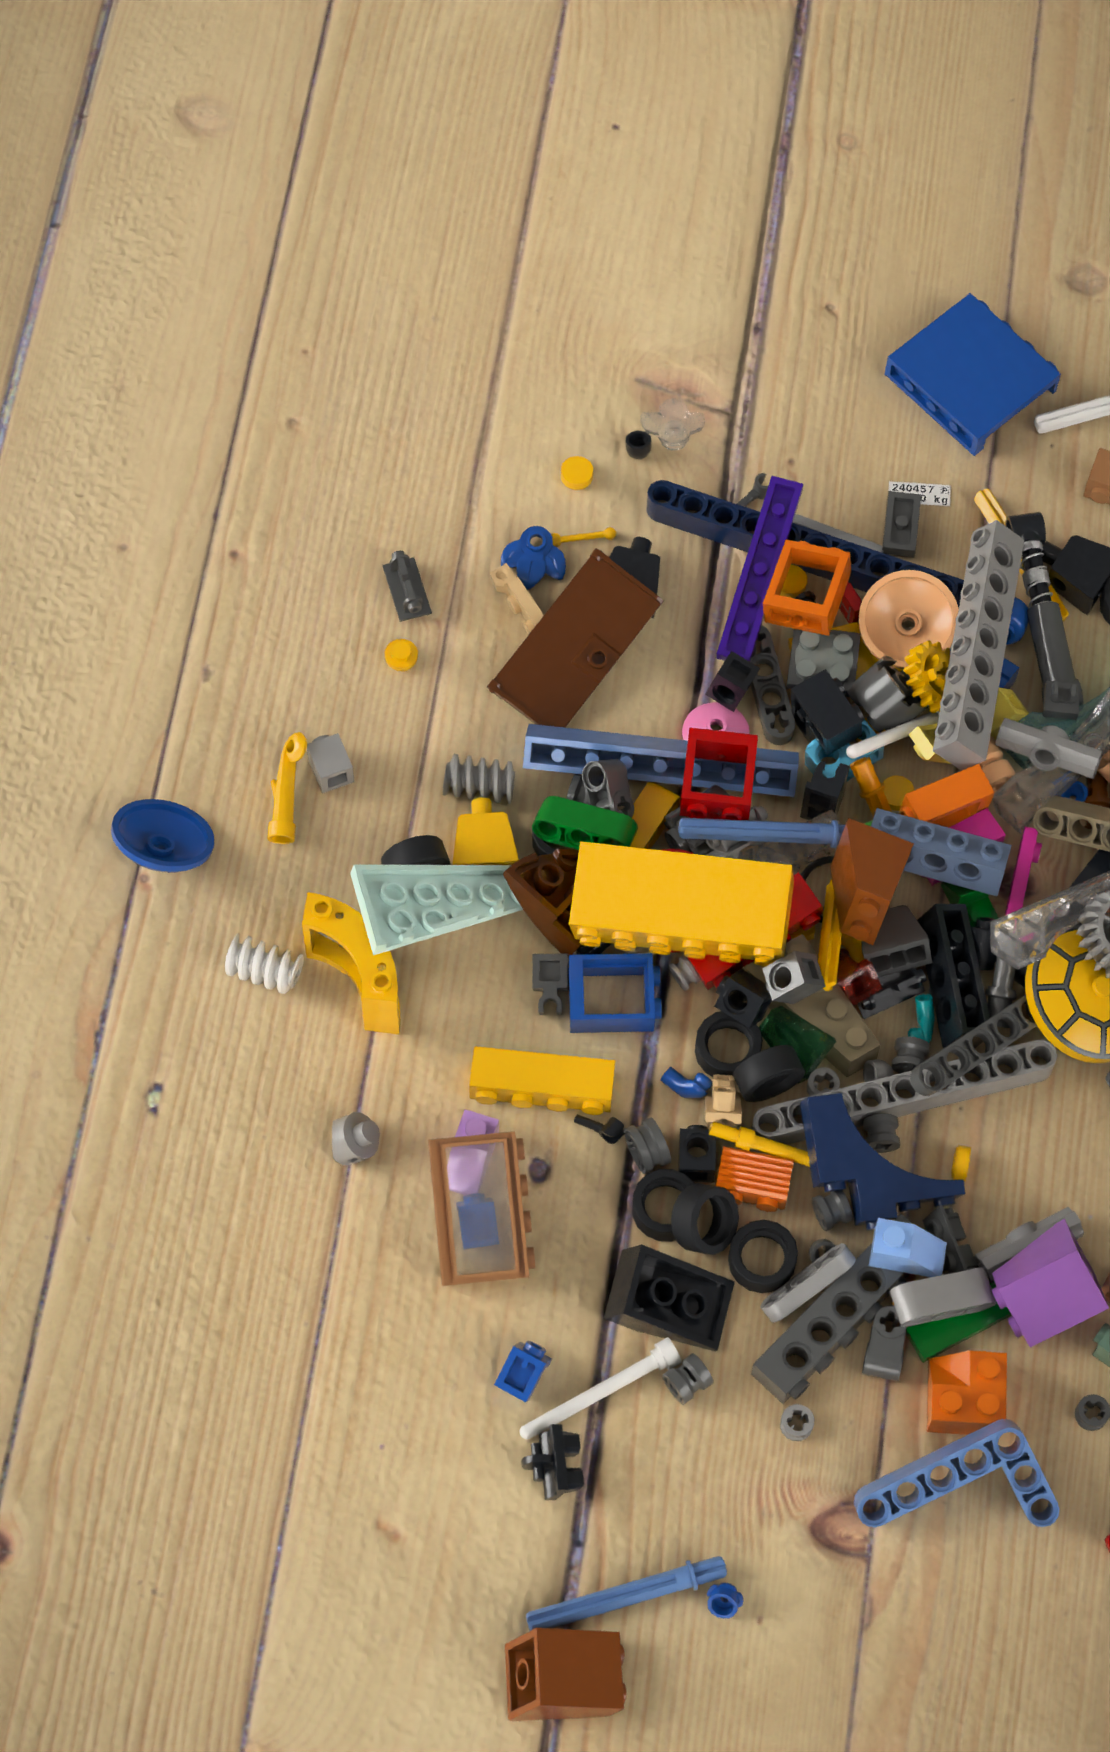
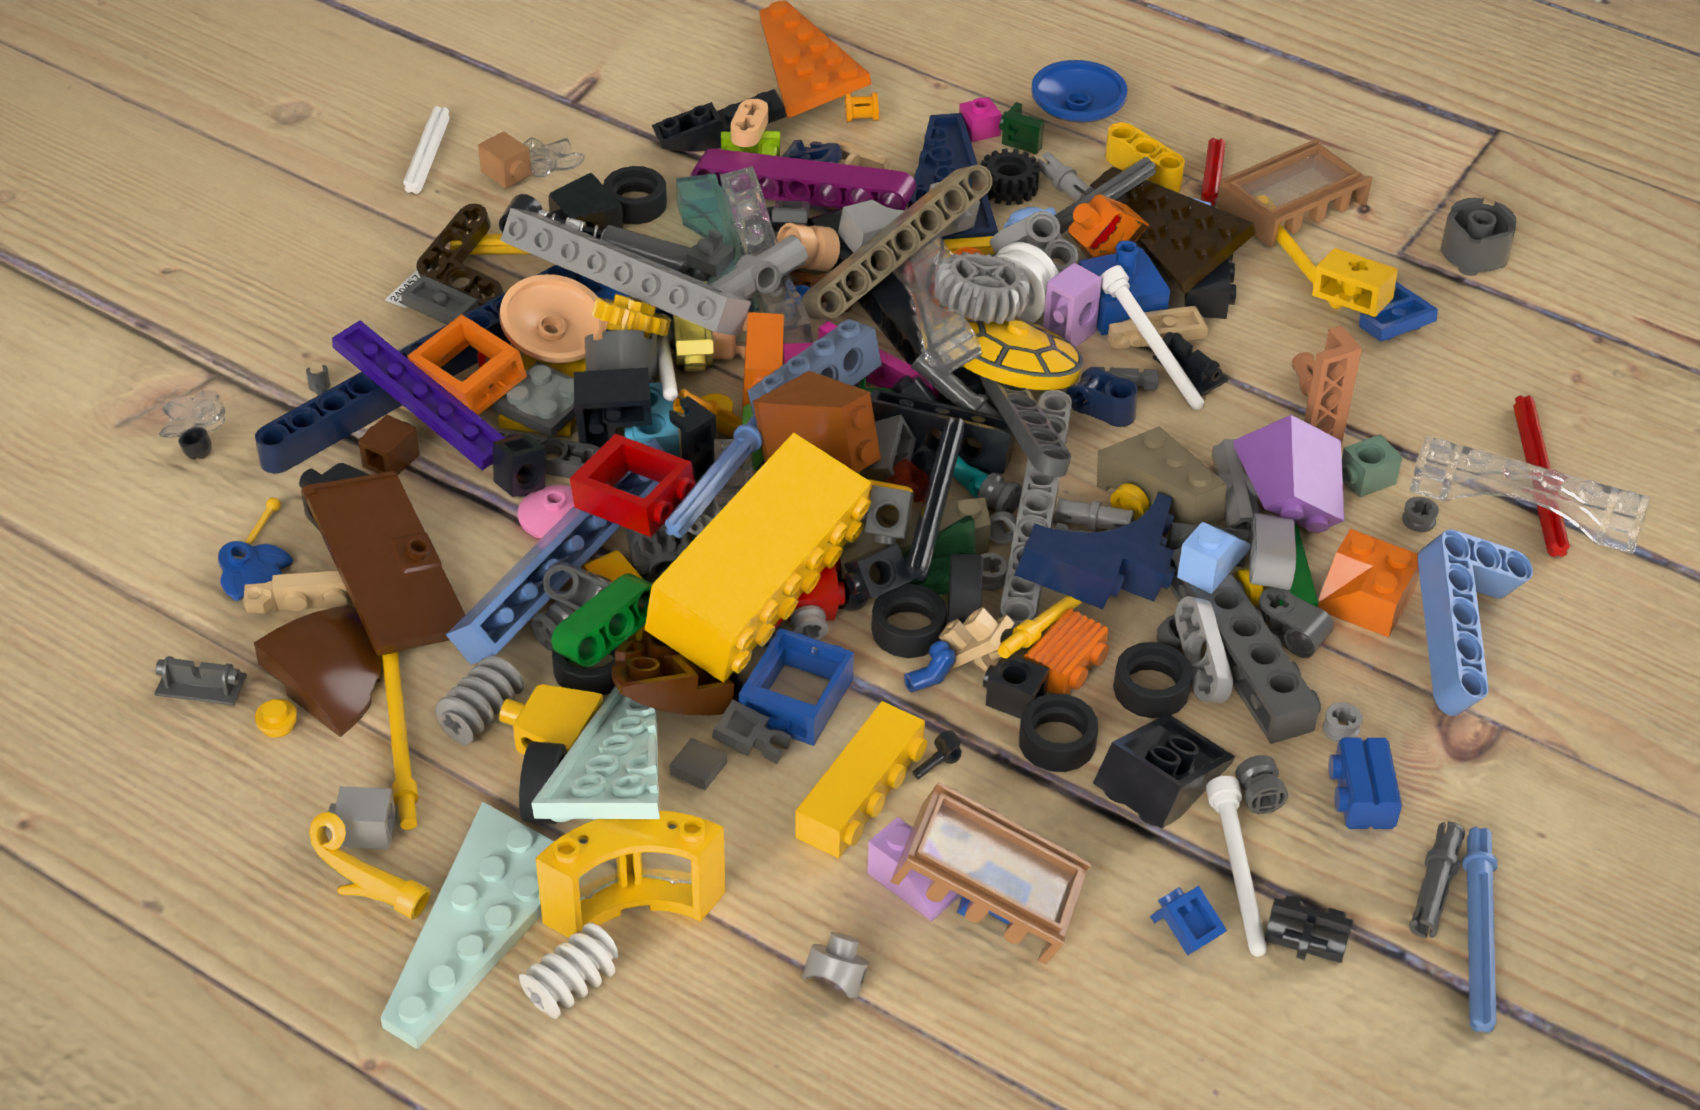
camera: 65 degrees left, 20 degrees down
blue dish [111,799,215,873] -> none
dark orange slope [505,1628,627,1721] -> none
yellow tile [561,456,593,490] -> none
dark grey wheel [624,1117,671,1174] -> none
black tyre [671,1183,739,1255] -> none
blue plate [707,1583,744,1619] -> none
dark grey wheel [812,1190,853,1231] -> none
blue panel [885,293,1061,456] -> none
none -> reddish brown brick [254,606,383,737]
none -> reddish brown brick [358,414,420,475]
none -> light aqua wing [381,801,554,1049]
none -> yellow bar [382,651,419,830]
none -> dark brown beam [416,203,504,306]
none -> dark grey tile [669,738,727,790]
none -> black axle [906,417,965,581]
none -> light grey pin [1055,498,1135,531]
none -> dark blue piece [1066,367,1137,427]
none -> dark tan wedge [1097,426,1227,525]
none -> blue brick [1328,737,1402,829]
none -> dark grey pin [1409,821,1465,938]

